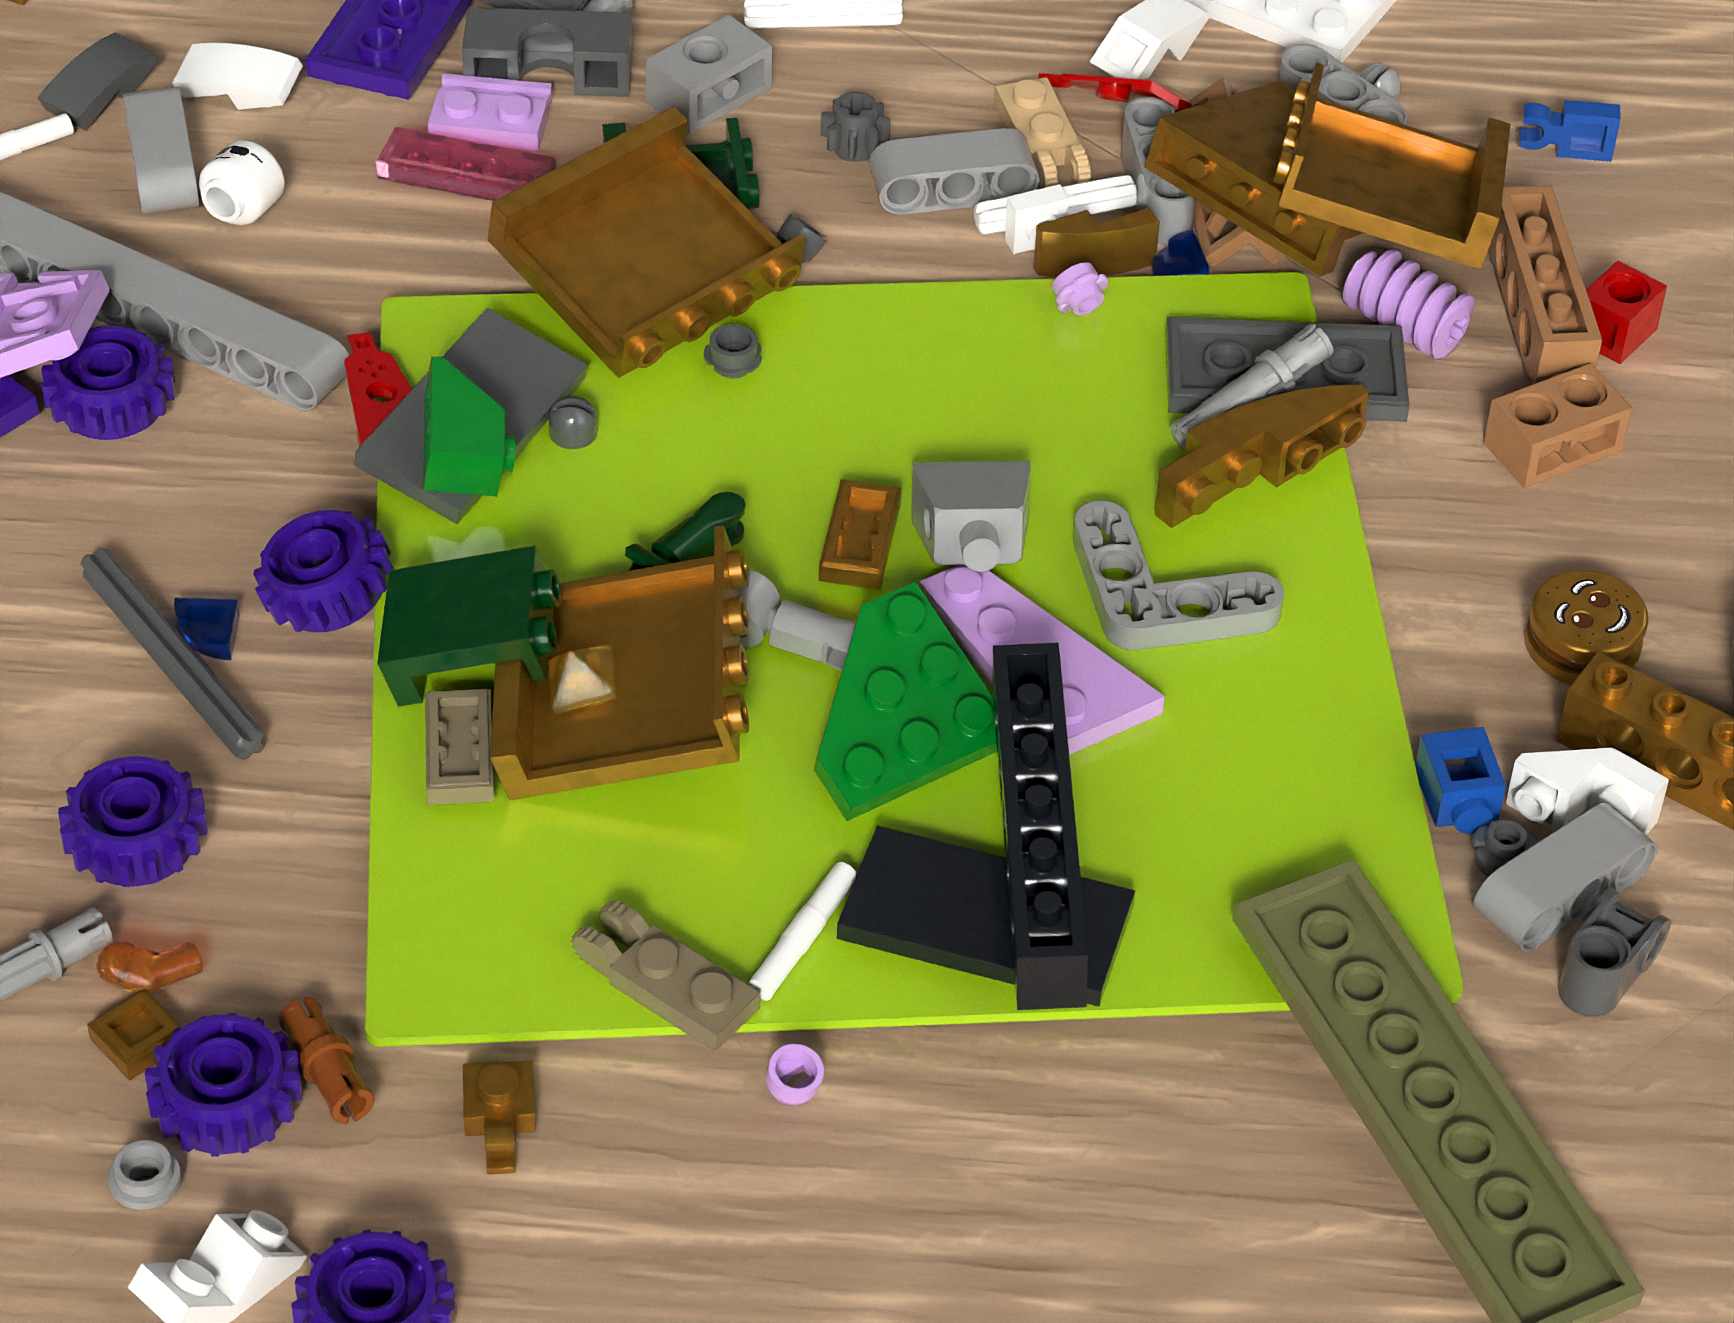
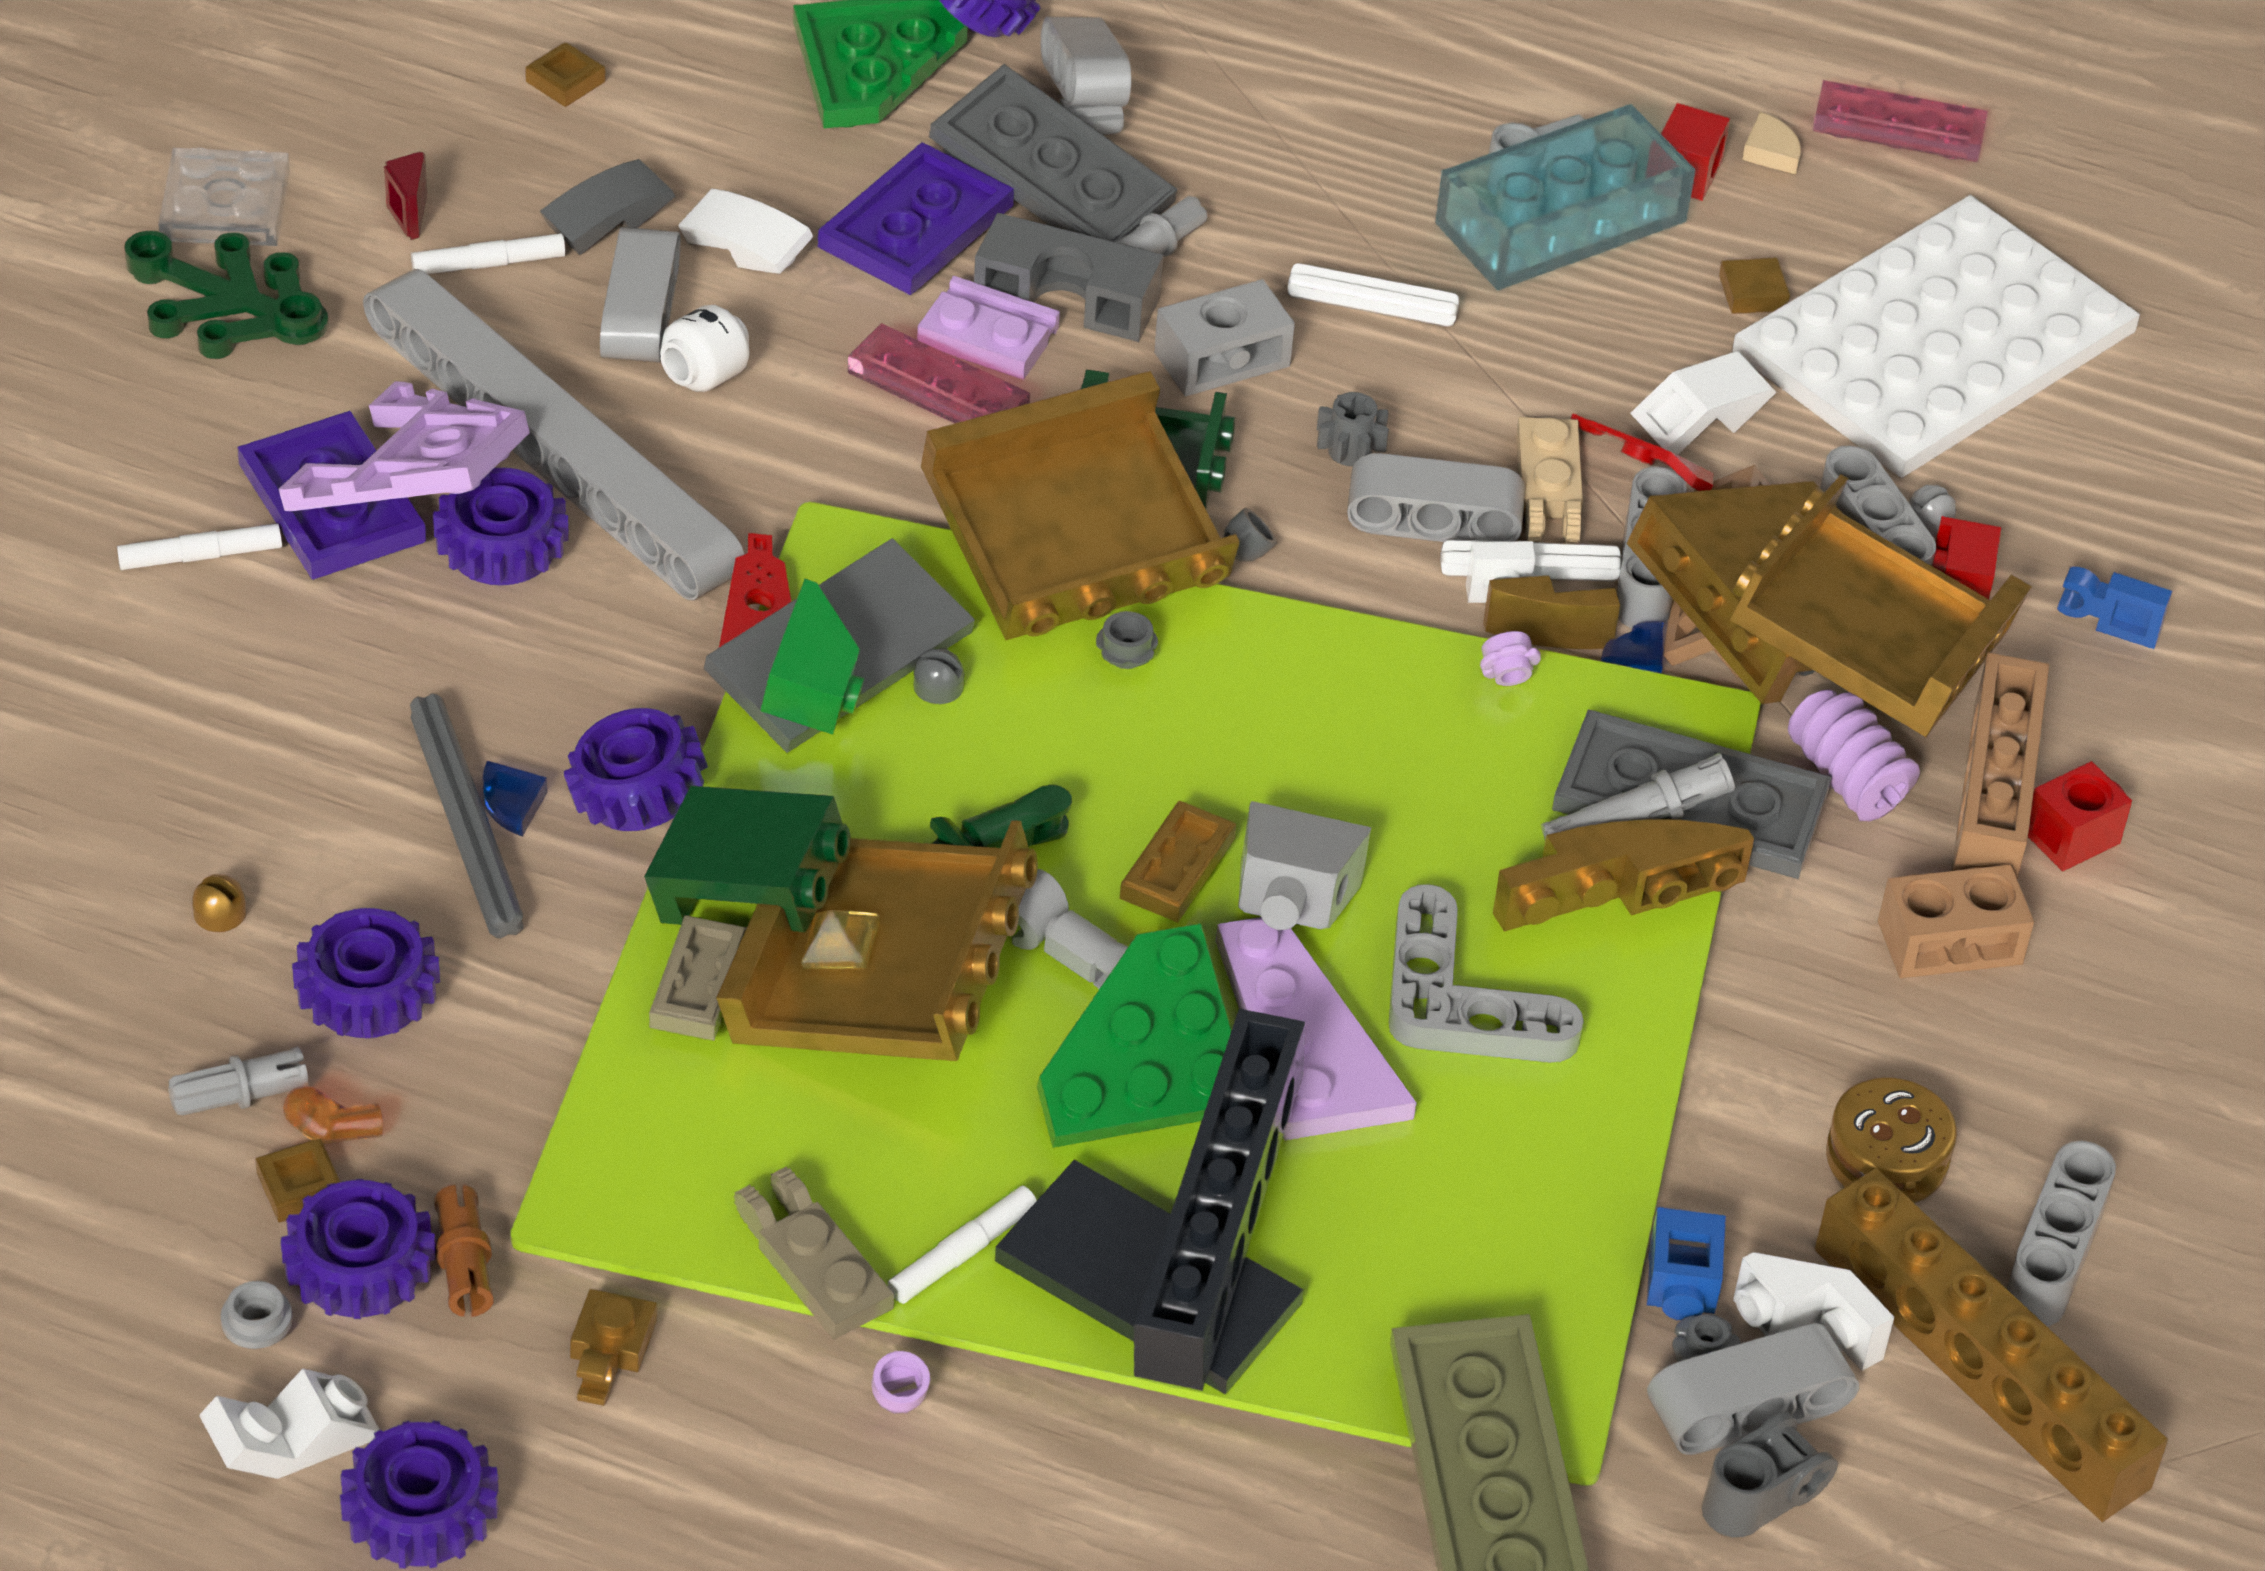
camera: 15 degrees right, 0 degrees up
none -> red brick [1932,516,2001,600]

